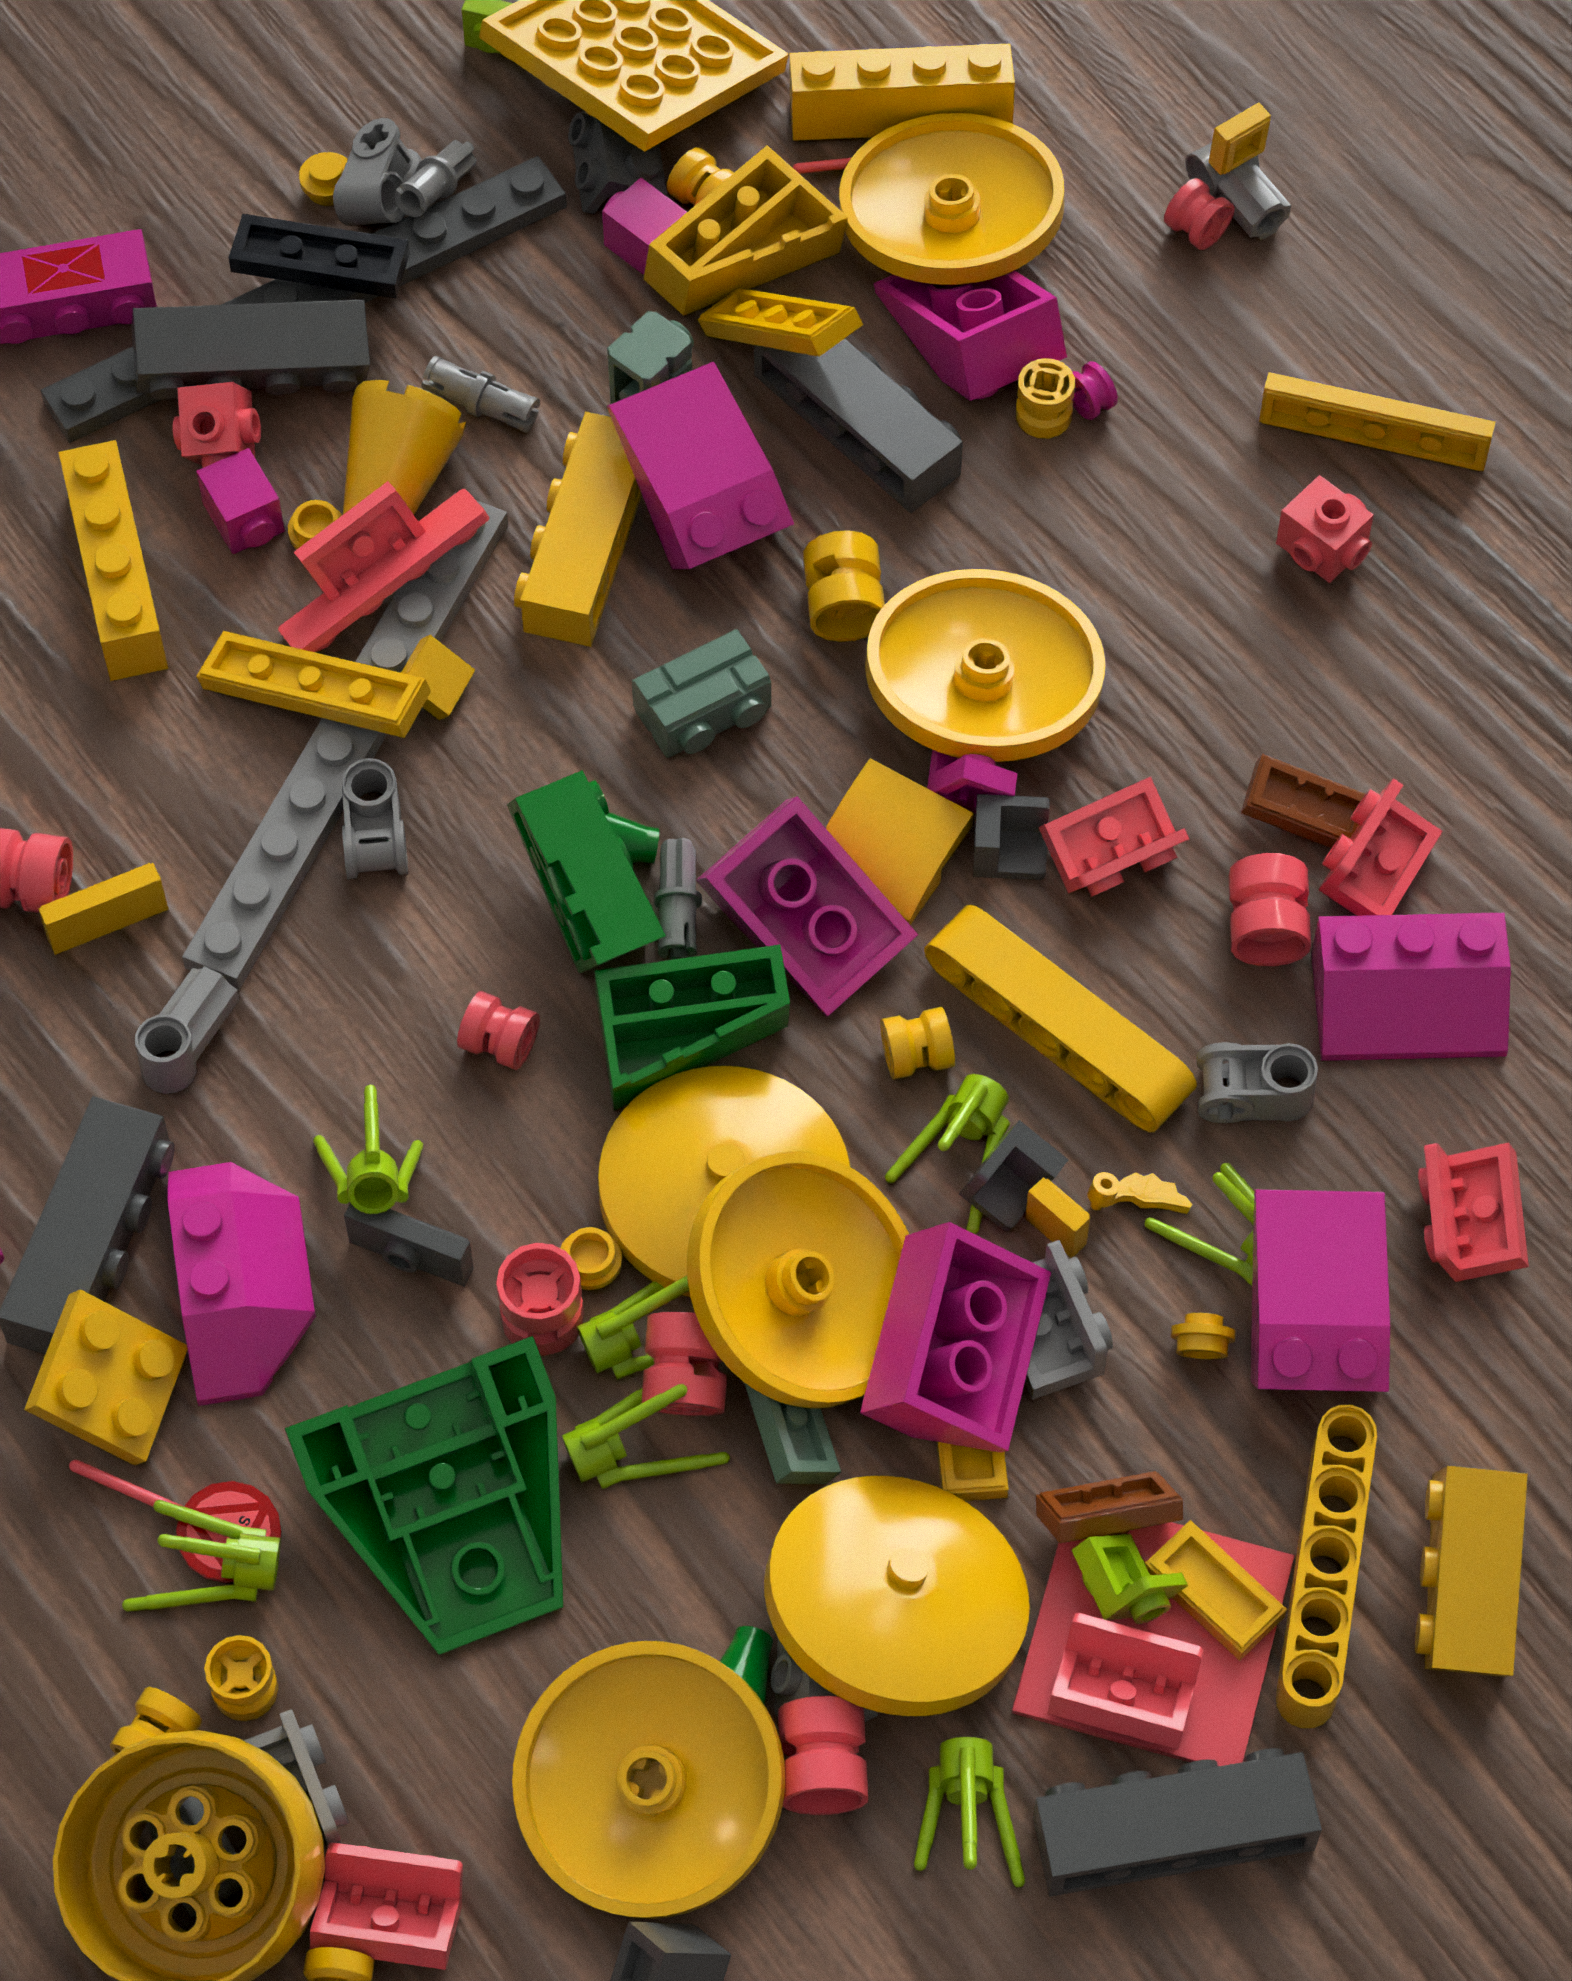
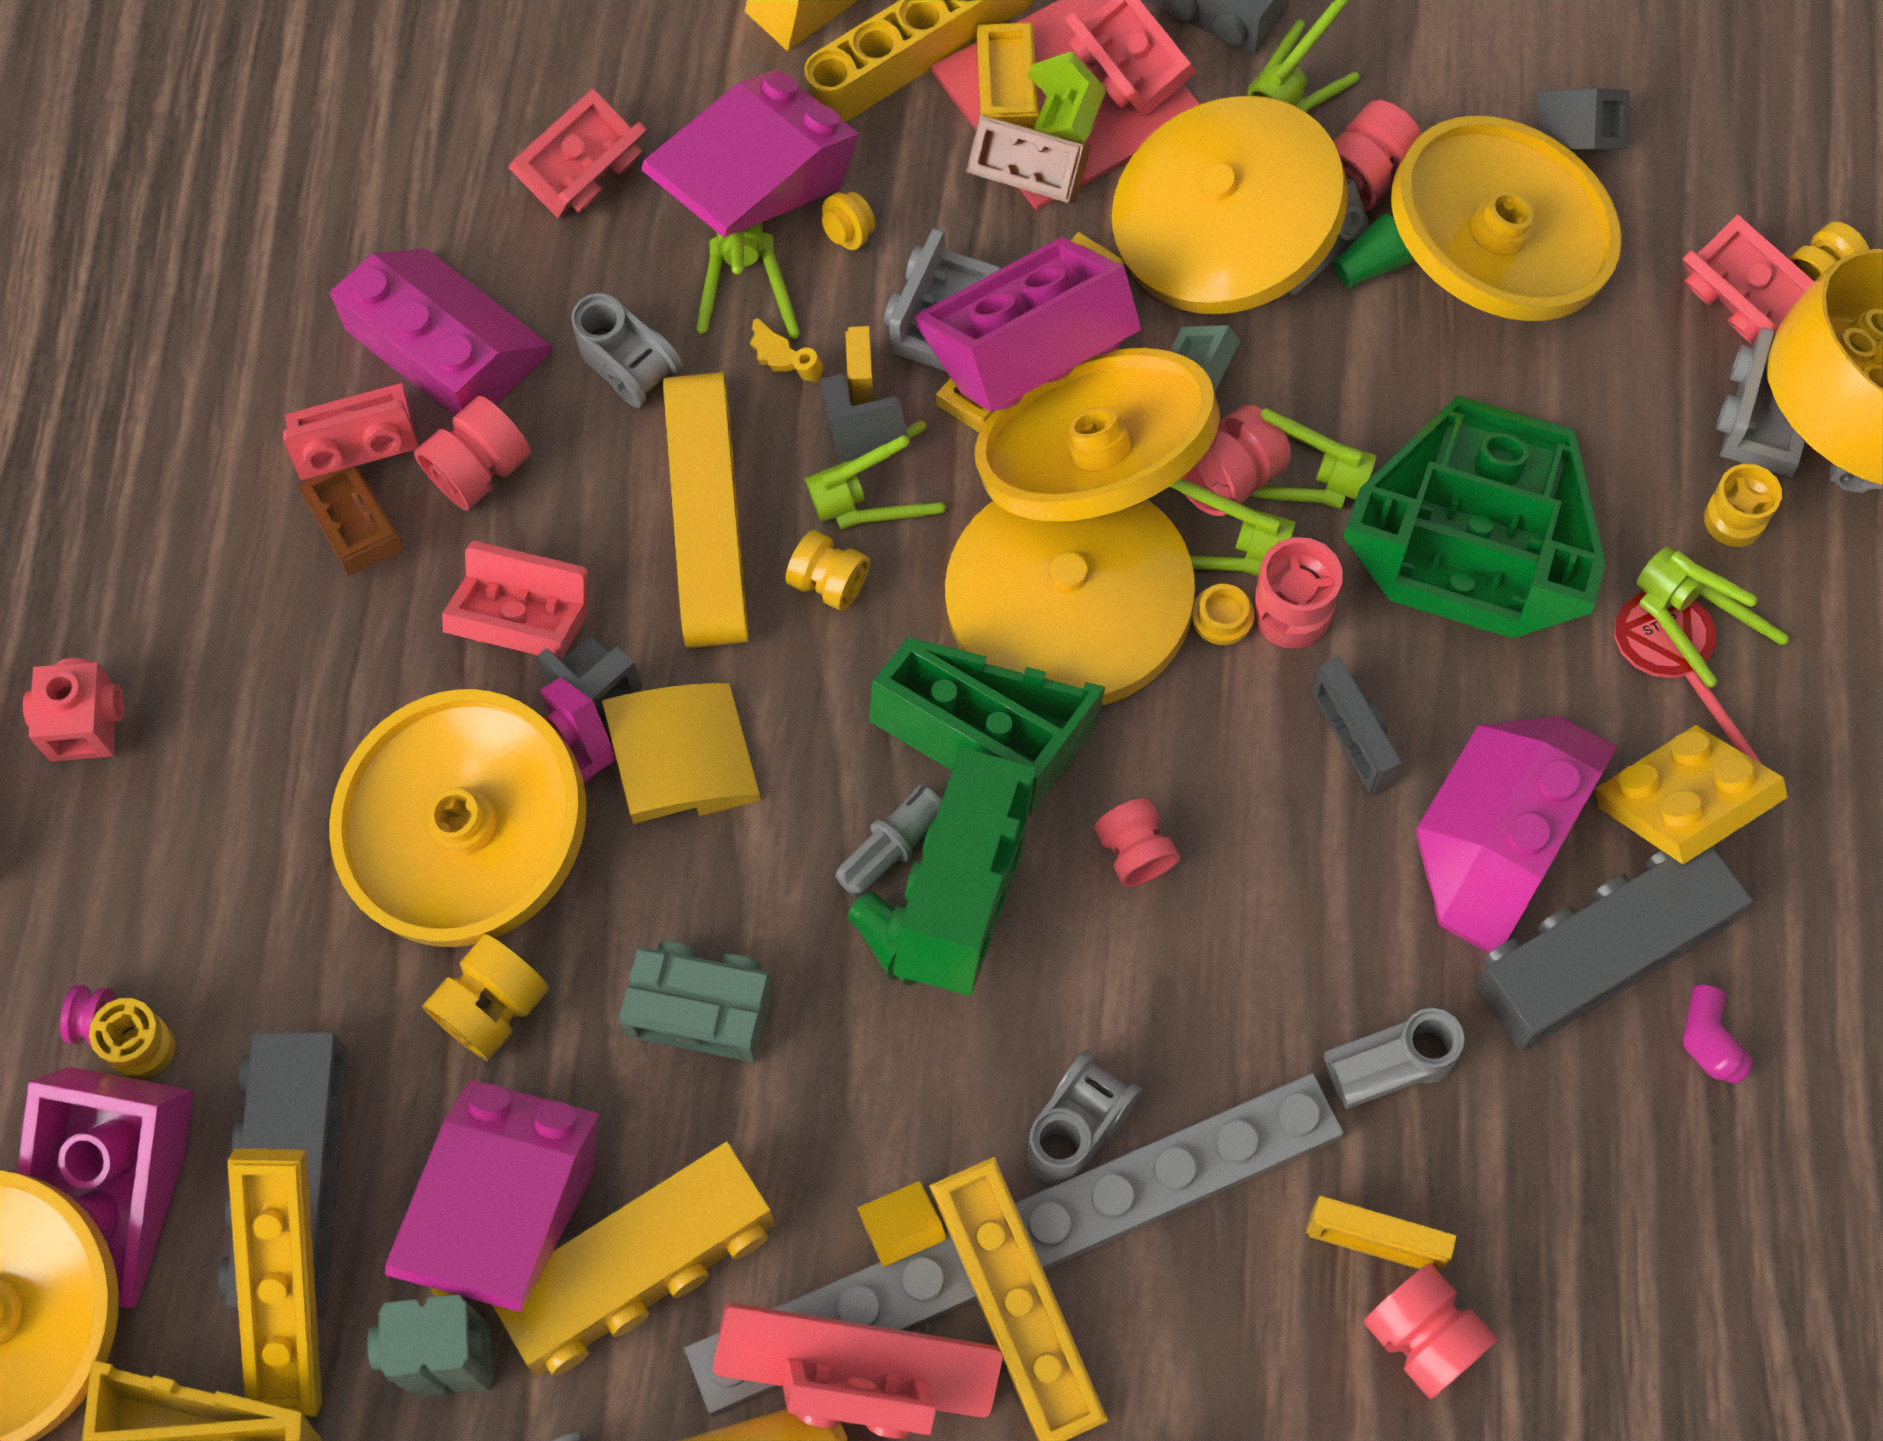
camera: 135 degrees left, 5 degrees up
yellow wheel [110,1687,203,1755] -> none
lime plant [313,1084,423,1214] -> none
dark pink slope [696,796,918,1017] -> none

